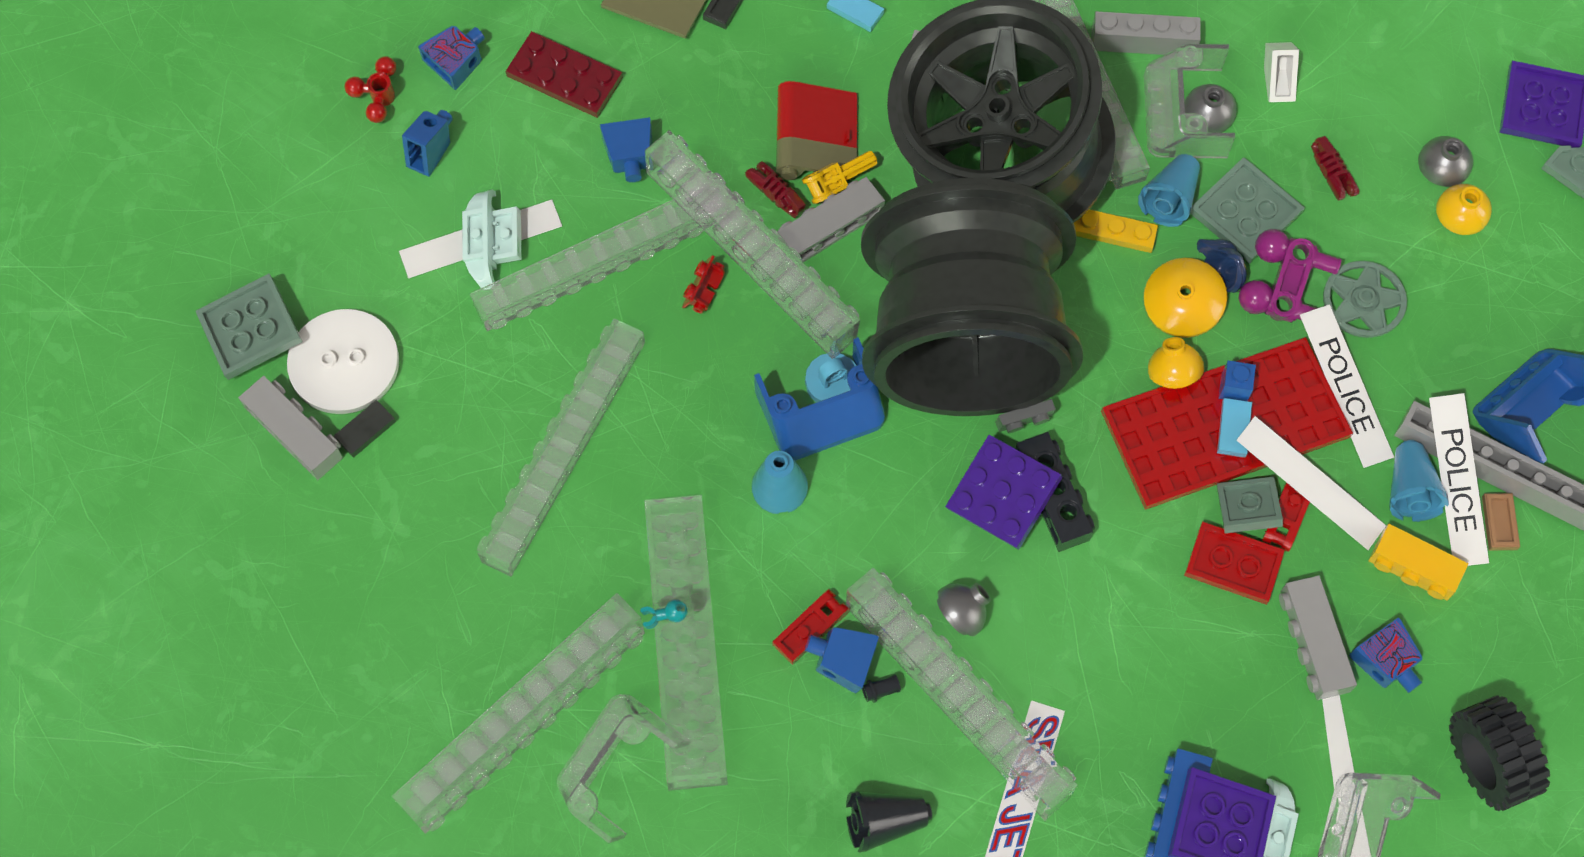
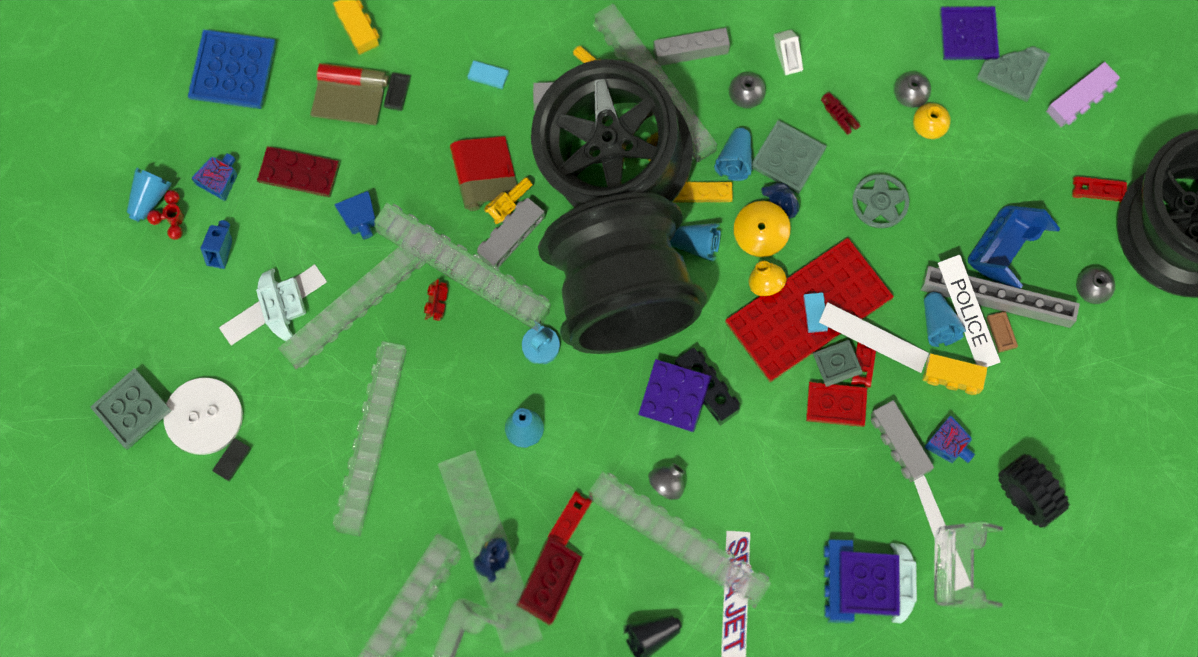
camera: 15 degrees left, 5 degrees up
light grey brick [238,376,343,480] -> none
teal arm [640,600,687,629] -> none
dark red hinge [745,161,806,218] -> none
blue windscreen [754,337,885,460] -> none
blue torso [805,627,879,693] -> none
black pin [862,674,901,703] -> none
dark grey plate [995,399,1056,433] -> none
clear windscreen [1144,44,1235,158] -> none
blue brick [1218,360,1256,401] -> none
magenta piece [1238,229,1342,323] -> none
white sticker [1300,305,1394,468] -> none
none -> dark azure cone [127,167,172,222]
none -> dark blue hair [473,537,510,583]
none -> dark red plate [516,537,582,626]
none -> dark azure cone [670,223,721,261]

